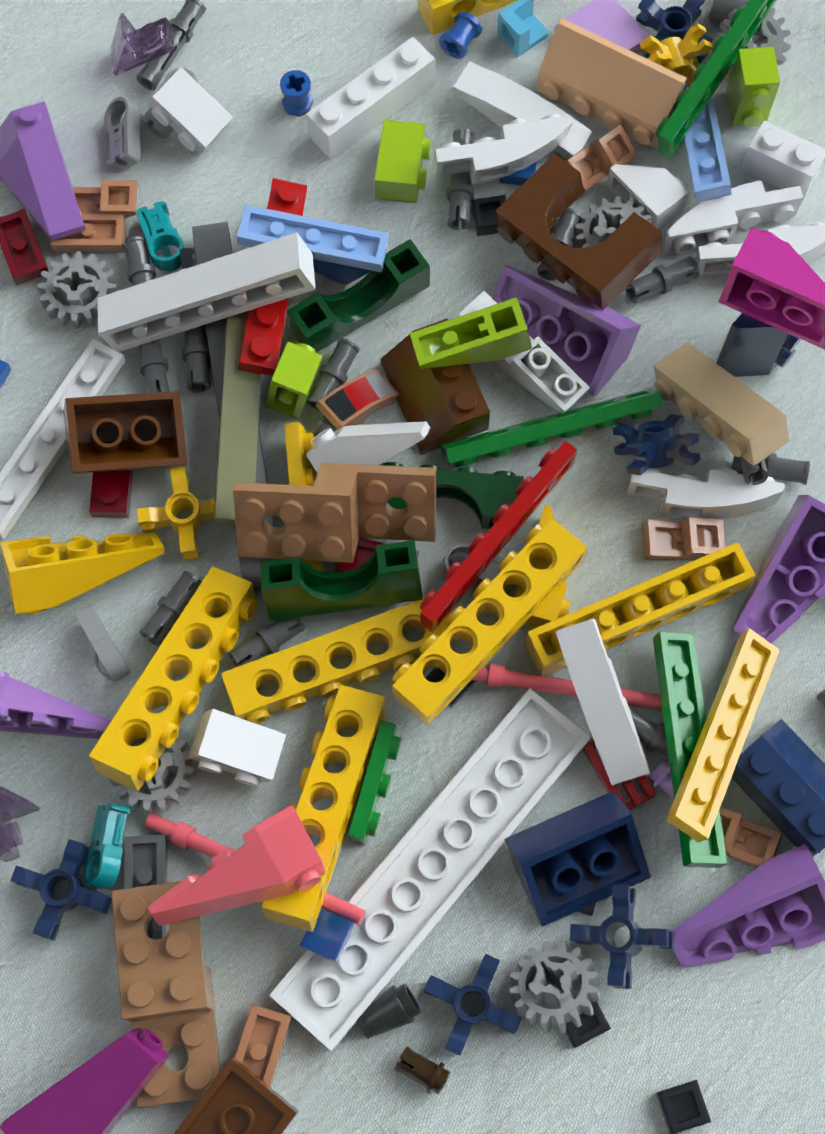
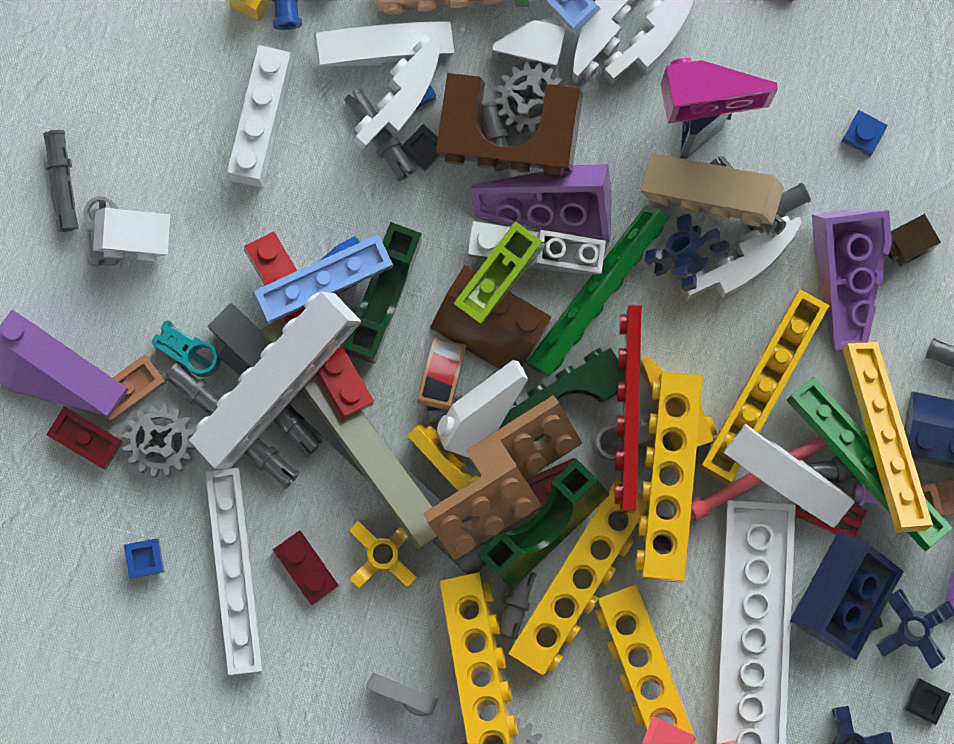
camera: 40 degrees left, 10 degrees up
yellow wedge [0,532,164,615] -> none
reddish brown slope [63,391,188,474] -> none
nougat slope [73,180,138,219] -> none
light grey piece [104,97,141,171] -> none
clear purple slope [111,13,174,76] -> none
dark grey pin [140,571,202,646] -> none
white brick [188,709,286,787] -> none
lime brick [265,342,323,420] -> none
blue bush [280,70,313,117] -> none
dark grey pin [307,338,360,411] -> none
green plate [348,720,402,845] -> none
lime brick [375,119,431,203] -> none
light grey gear [509,942,600,1033] -> none
nougat slope [566,124,638,192] -> none
dark grey pin [626,256,699,303] -> none
nougat slope [642,517,726,560] -> none

